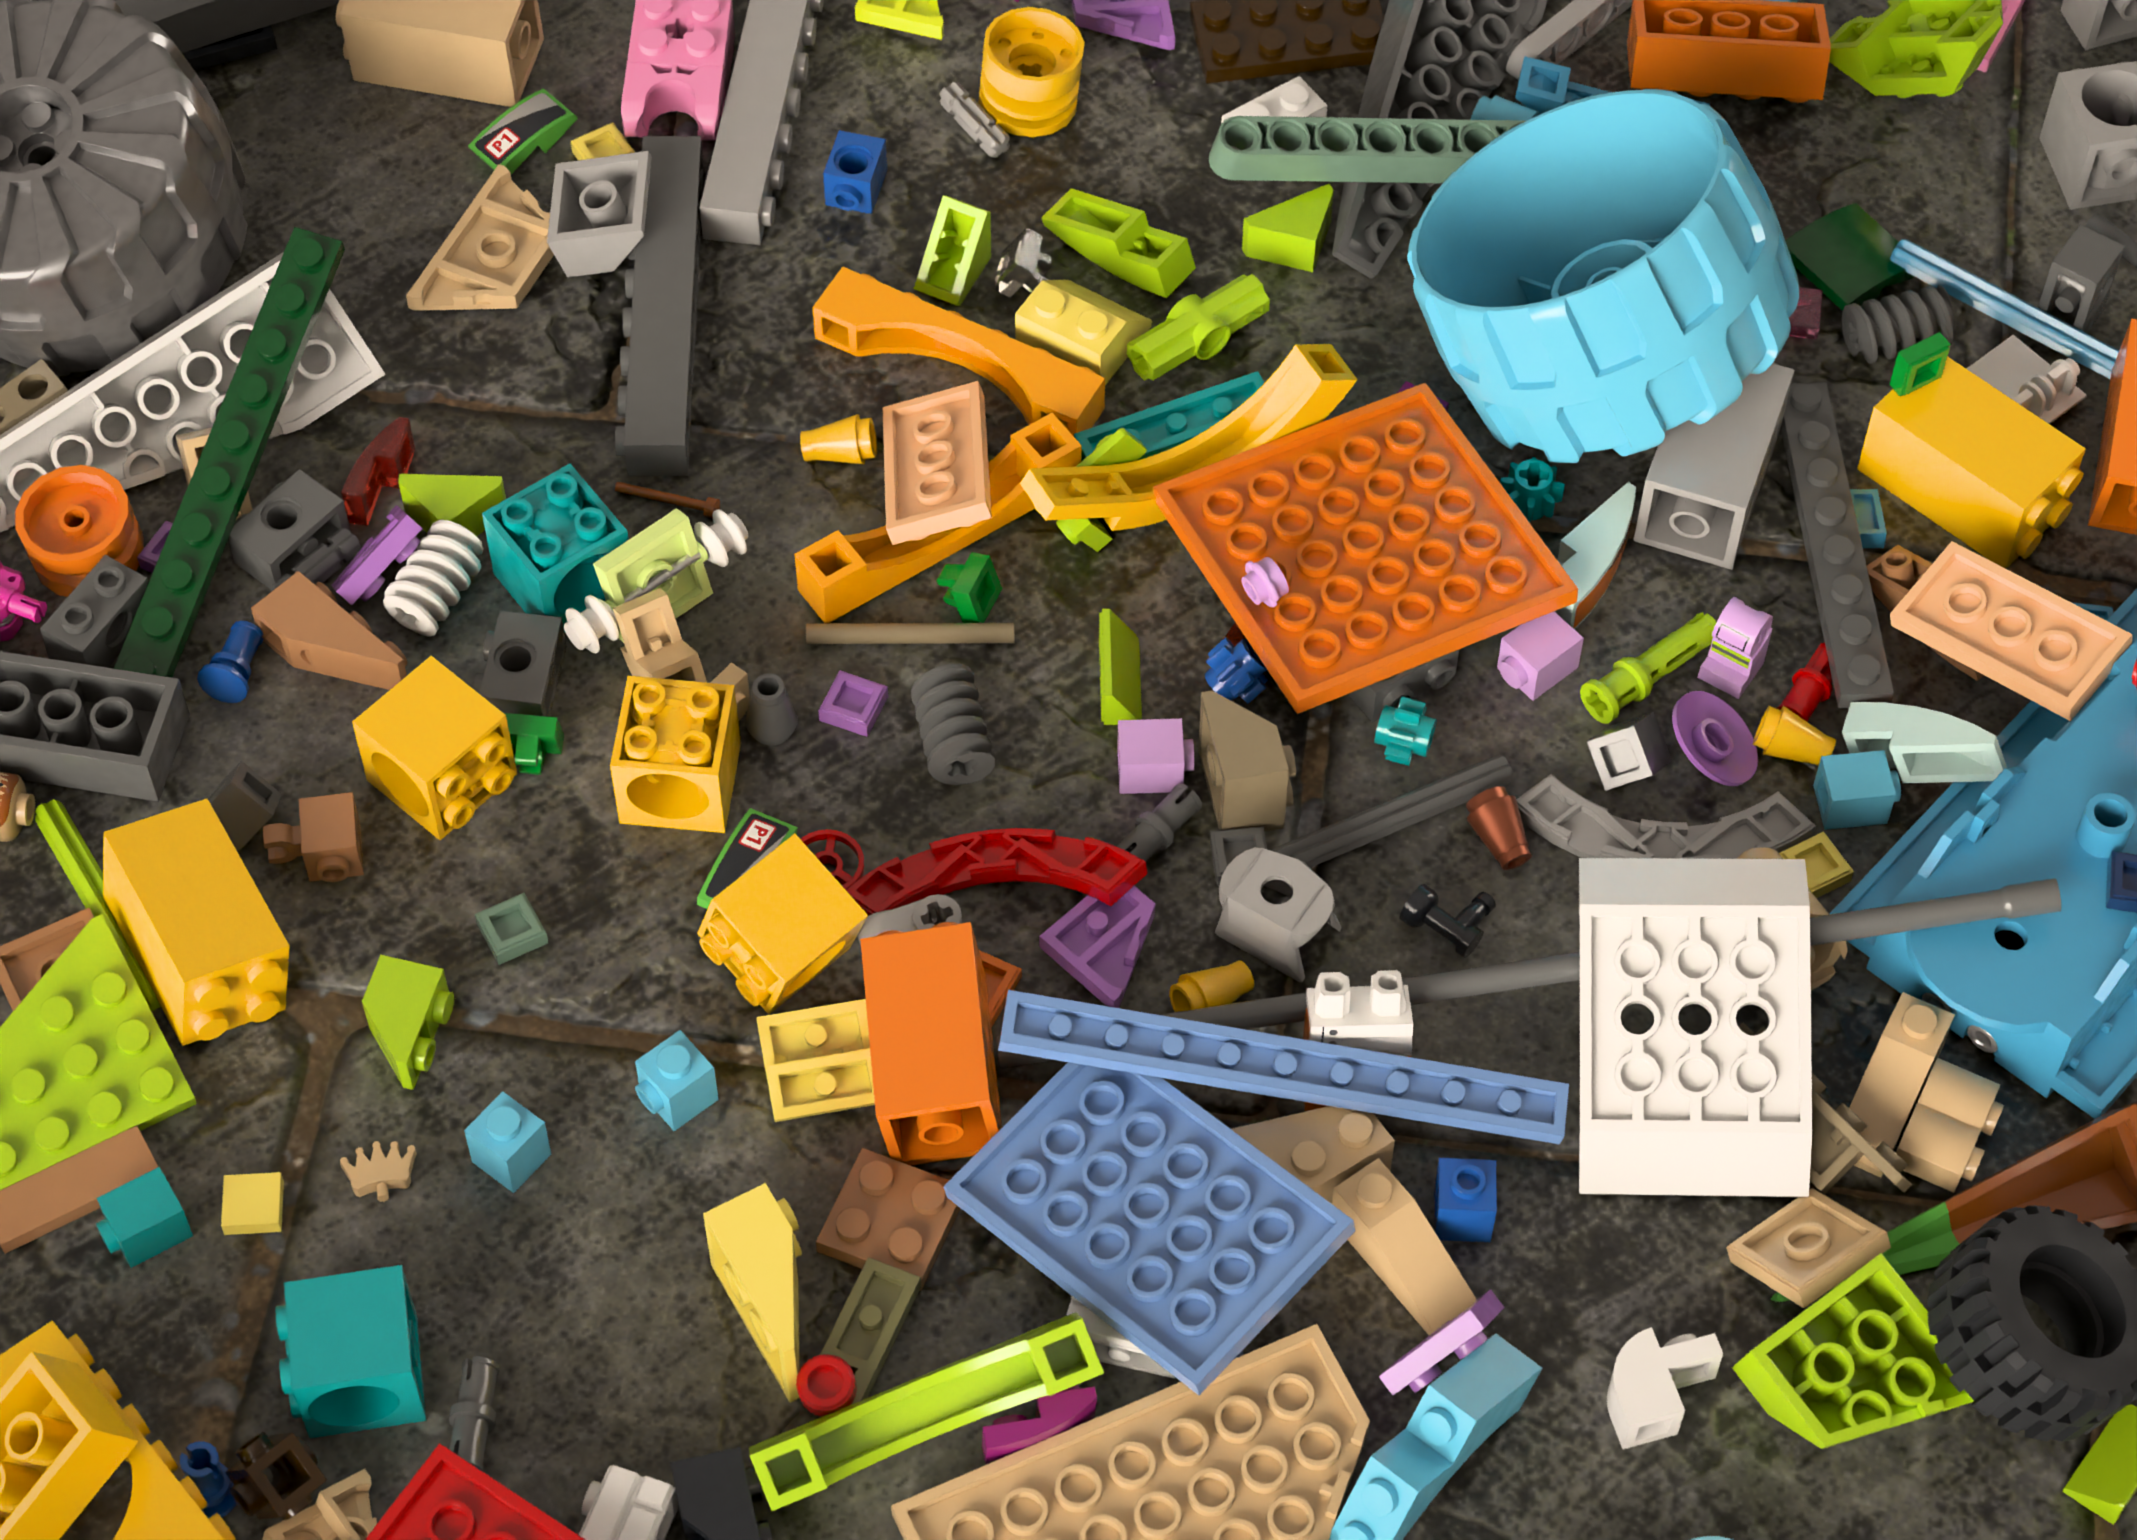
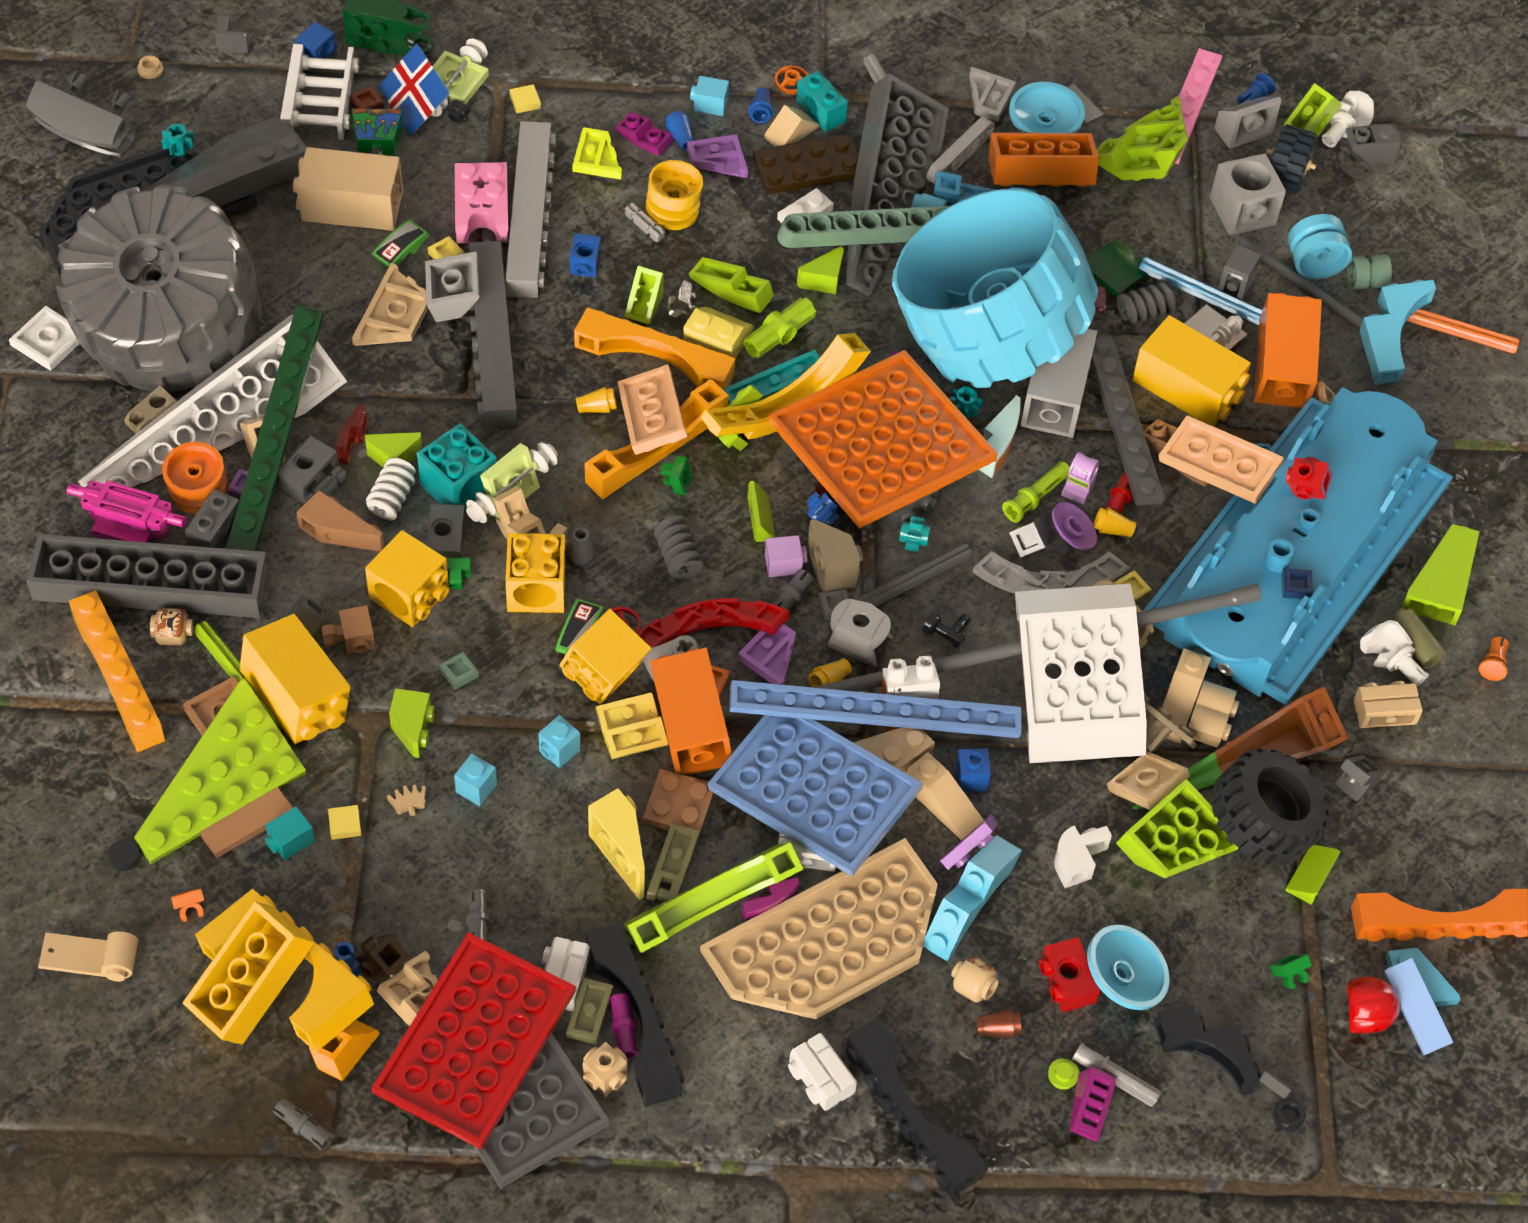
camera: 10 degrees left, 0 degrees up
blue pin [197,621,264,703] -> none
teal brick [276,1265,427,1438] -> none
medium lavender wing [331,505,423,605] -> none
dark orange piece [615,482,720,518] -> none
red tile [796,1354,857,1417] -> none
dark tan bar [806,623,1014,644] -> none
medium lavender tile [818,670,888,737] -> none
lavender plate [1241,557,1289,607] -> none
copper cone [1466,786,1532,870] -> none
lavender brick [1497,612,1584,701] -> none
medium azure brick [1813,750,1901,830] -> none
light aqua slope [1842,702,2007,783] -> none
piece [1850,489,1887,548] -> none
green tile [1889,332,1951,397] -> none

